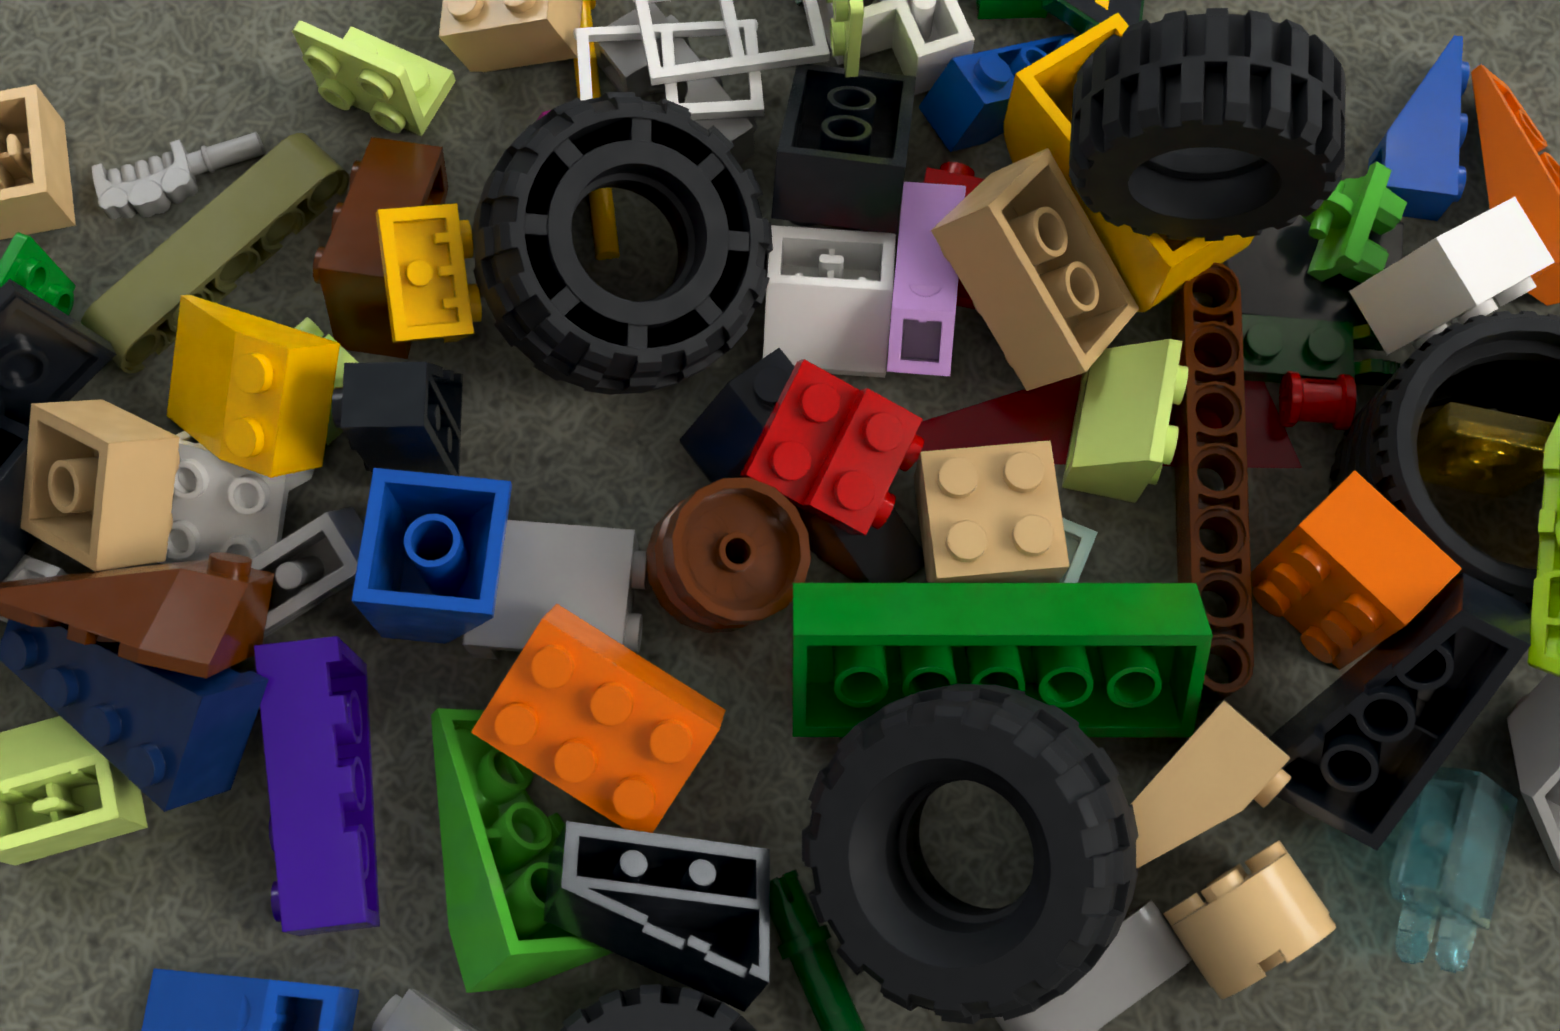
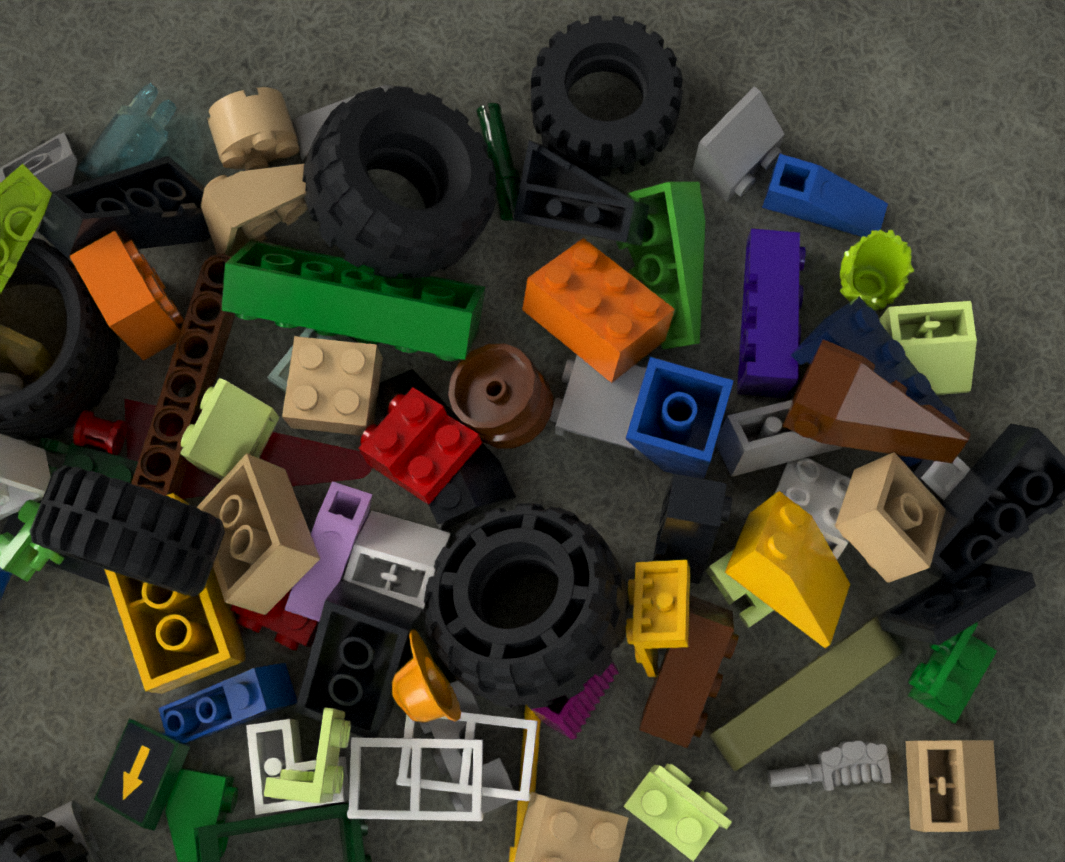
camera: 165 degrees left, 5 degrees up
none -> light orange piece [392,629,461,723]
none -> lime hair [839,230,914,311]

